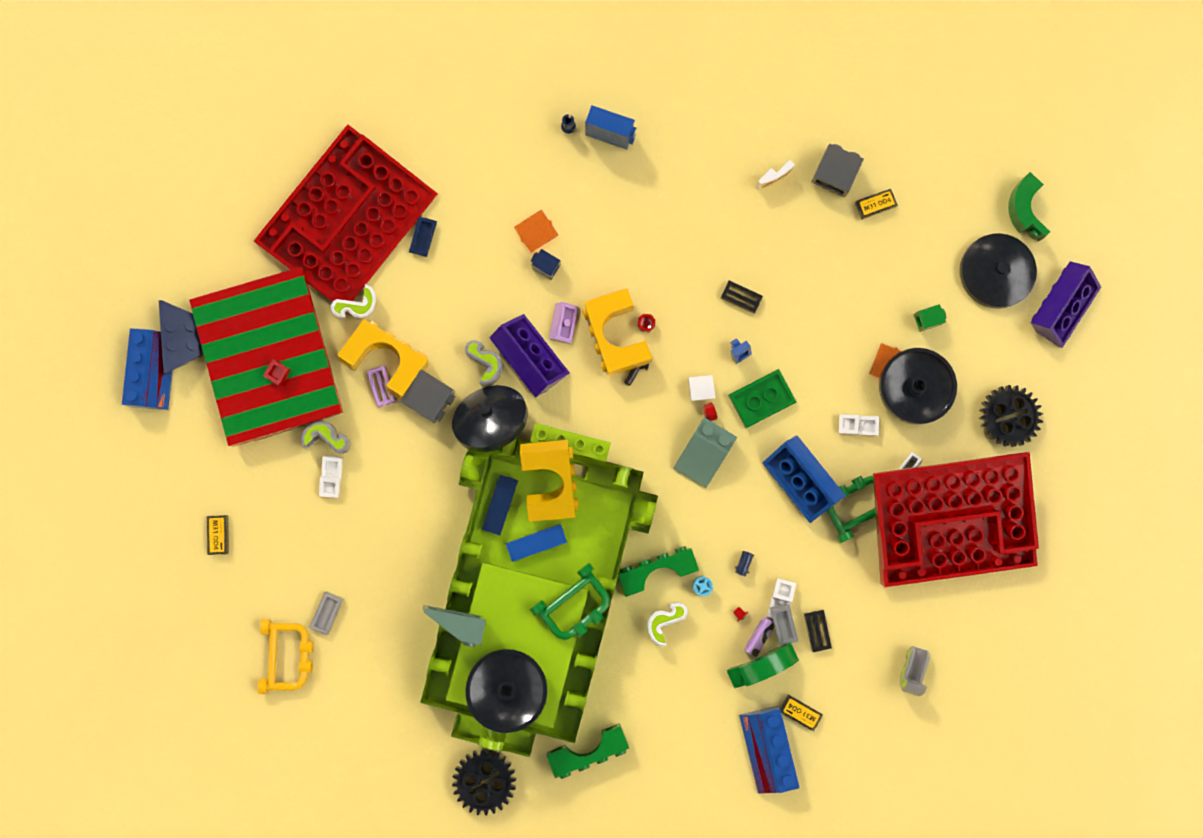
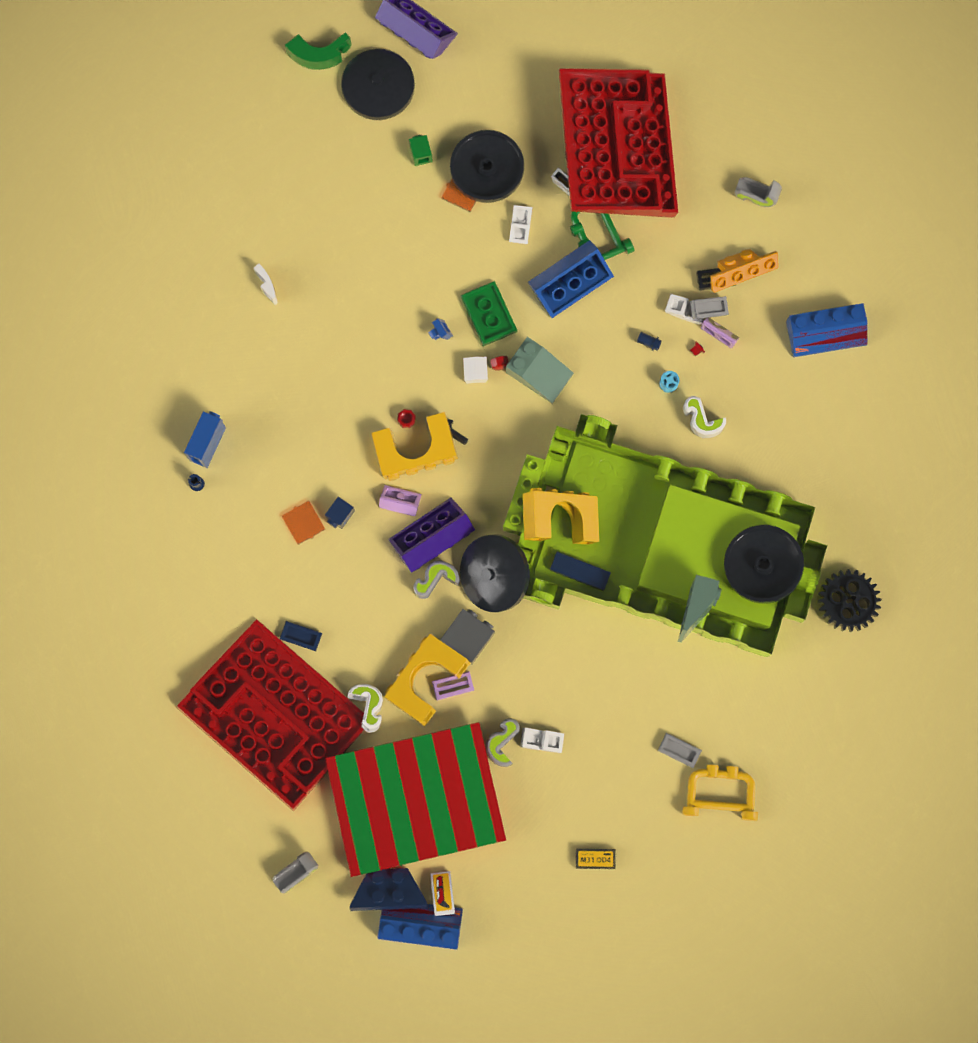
camera: 80 degrees left, 5 degrees down
red tile [263,359,291,386] -> none
blue tile [506,524,567,562] -> none
green bar [530,563,610,640] -> none
green arch [546,723,629,779] -> none
green arch [618,546,699,597] -> none
black tile [721,280,763,314] -> none
green arch [727,643,799,689] -> none
tile [780,694,823,732] -> none
dark grey brick [811,143,864,197] -> none
tile [855,189,898,220] -> none
black gear [979,385,1043,447] -> none
none -> light grey animal [272,852,318,894]
none -> slope [431,871,455,916]
none -> light orange bracket [710,249,778,293]

